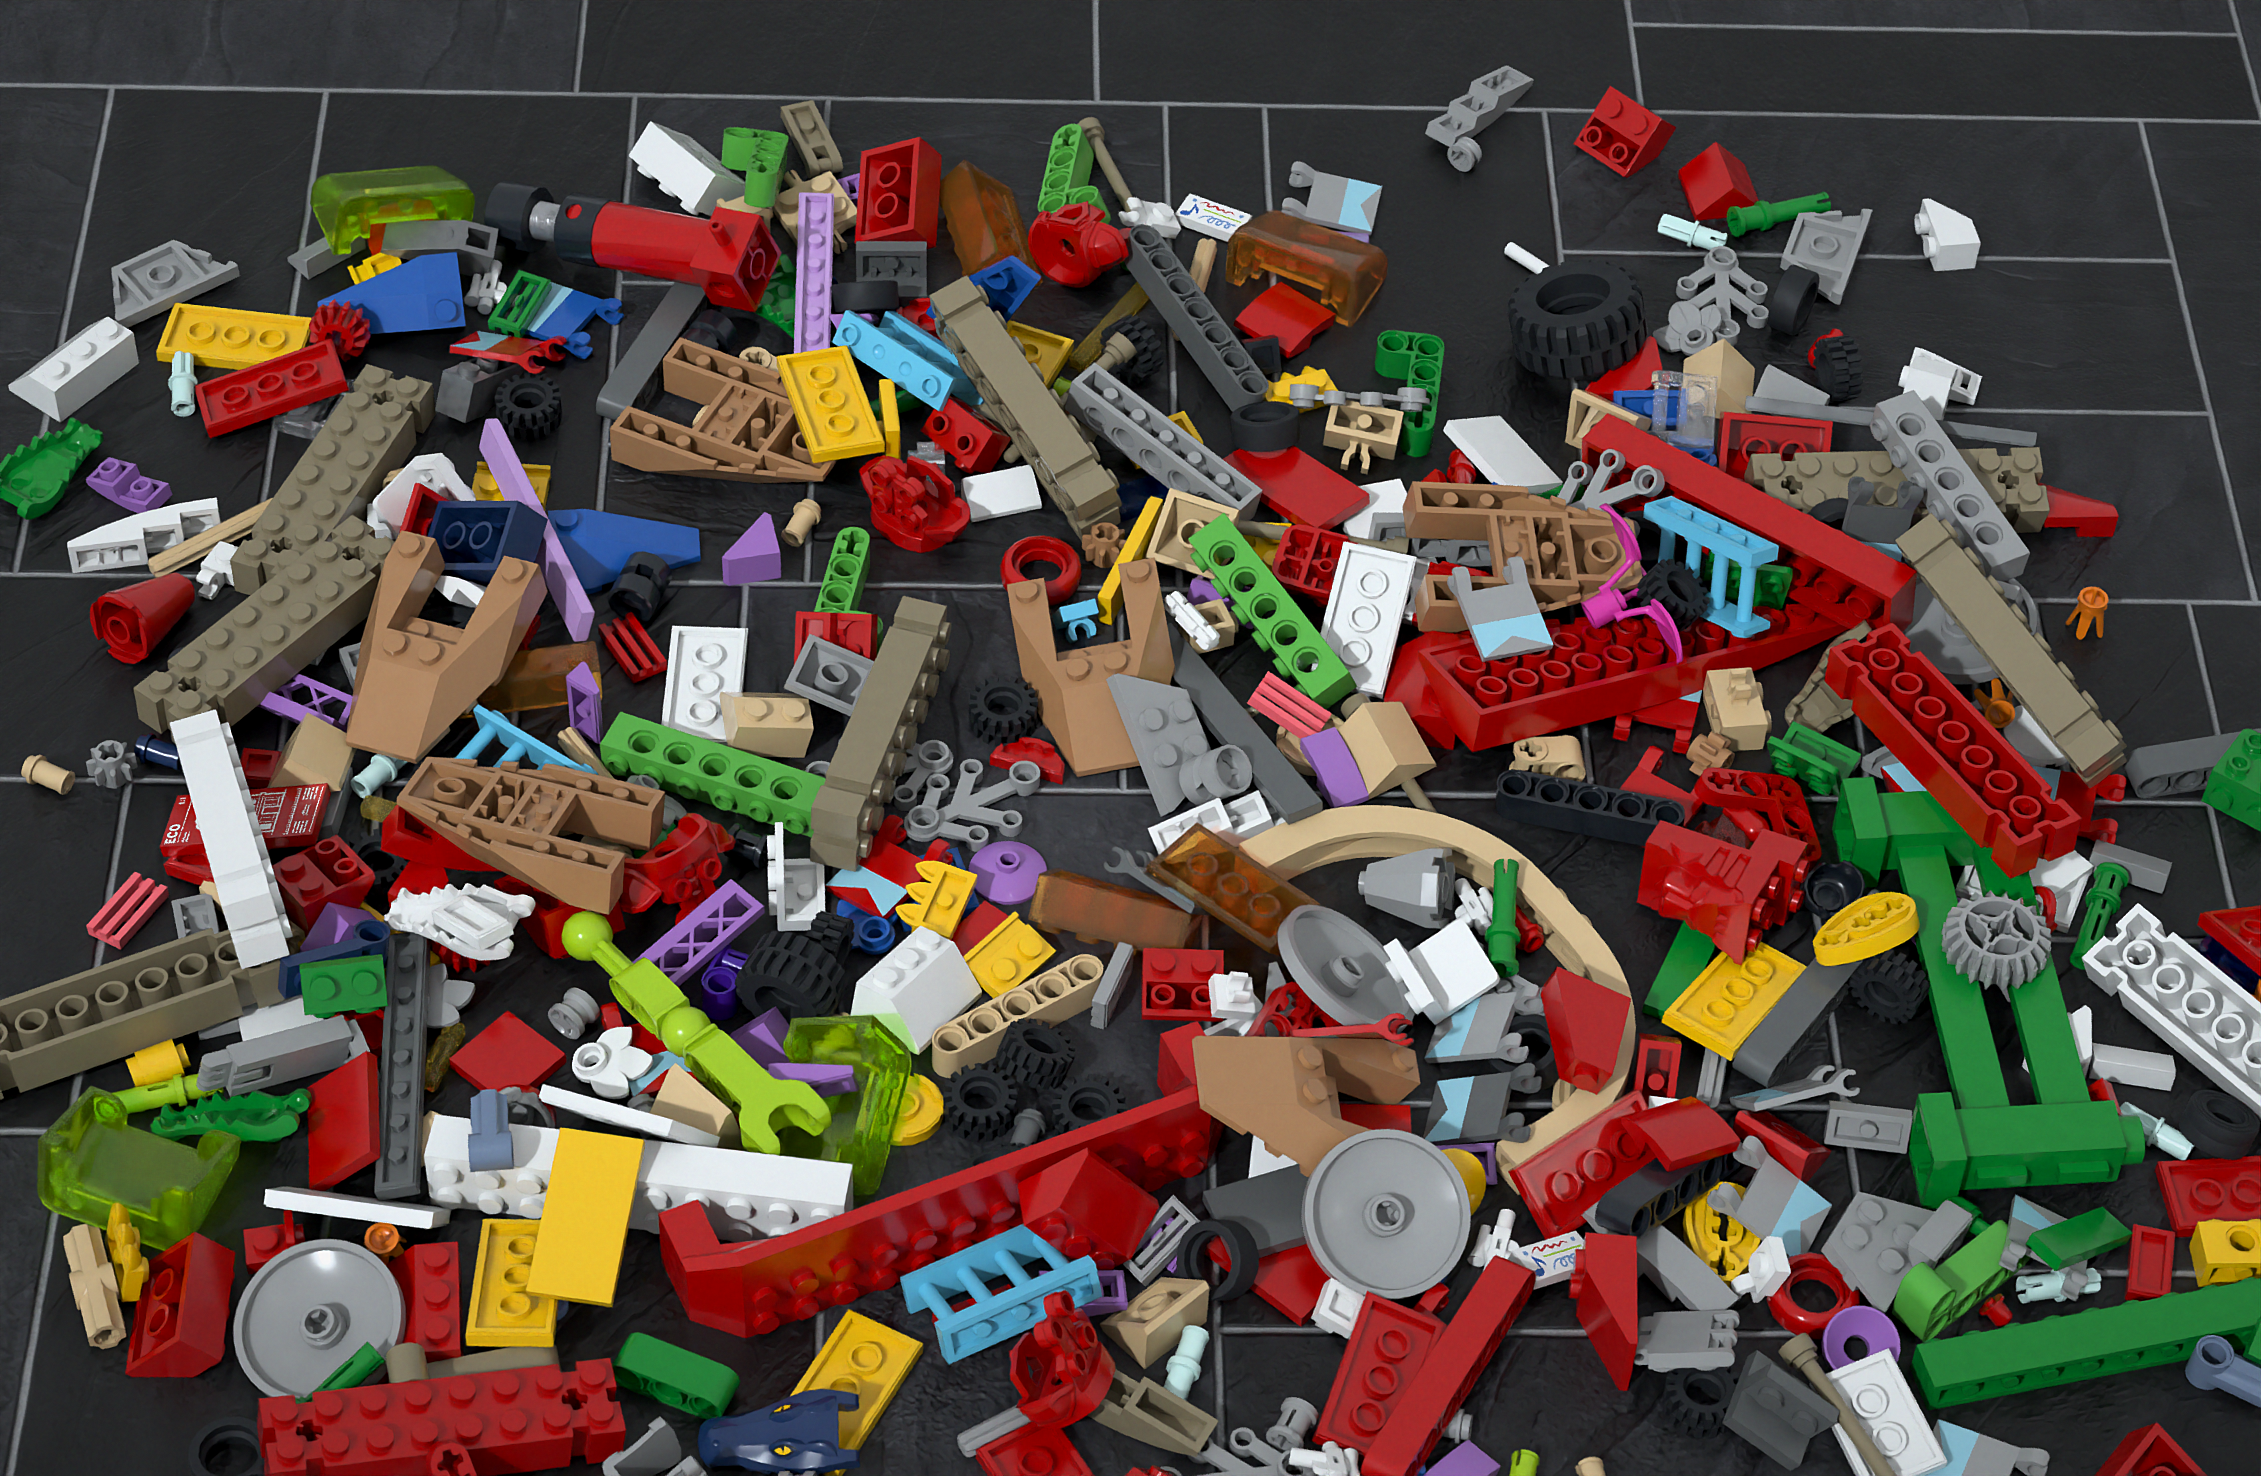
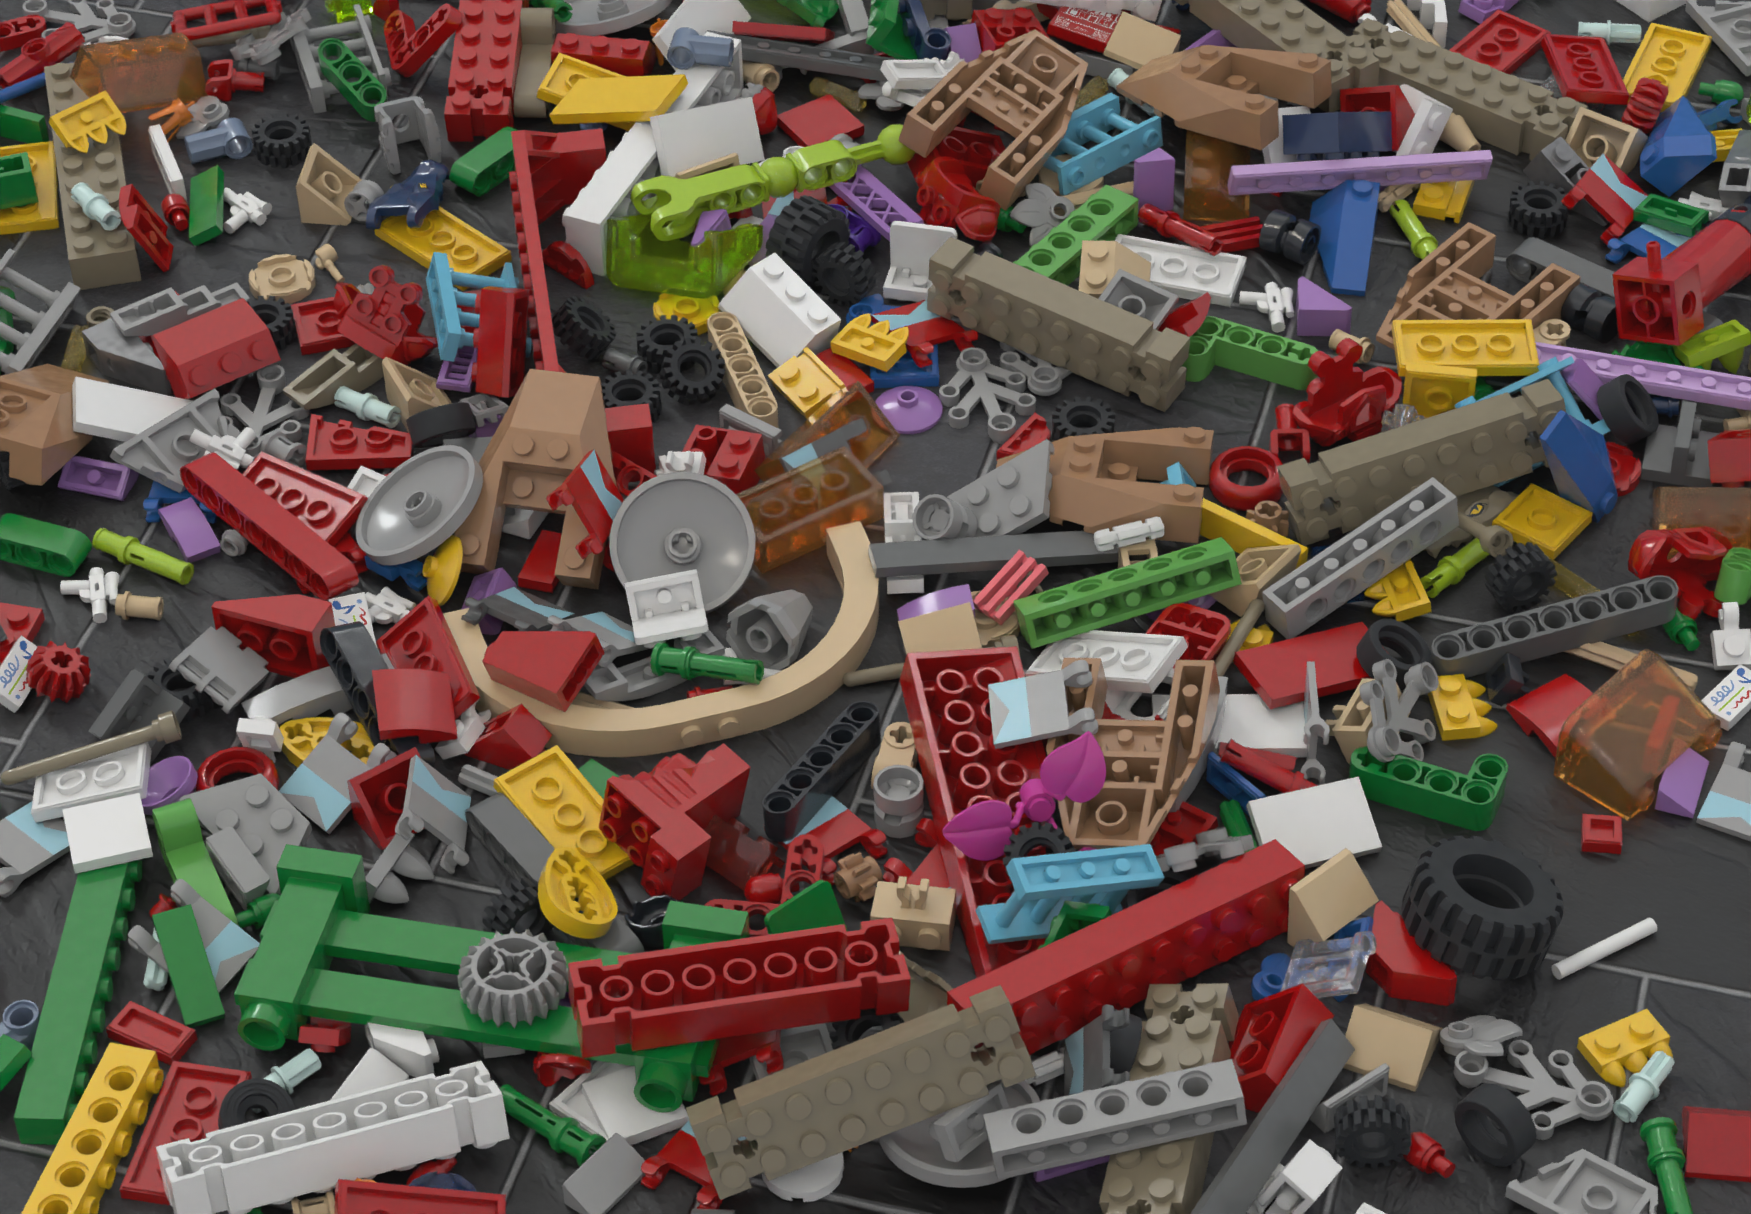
camera: 110 degrees right, 5 degrees down
none -> white tile [62,793,153,874]
none -> red wing [305,414,414,470]
none -> light grey wheel [873,765,924,838]
none -> red pin [1138,203,1224,256]
none -> white piece [1239,282,1295,333]
none -> red piece [1269,404,1310,464]
none -> light grey flag [1301,662,1330,785]
none -> lime pin [1389,199,1438,260]
none -> red tile [1449,10,1551,75]
none -> tan slope [1565,106,1648,175]
none -> yellow plate [1577,1009,1673,1088]
none -> red tile [1581,814,1622,854]
none -> blue plate [1697,99,1743,131]
none -> green cylinder [1698,79,1744,107]

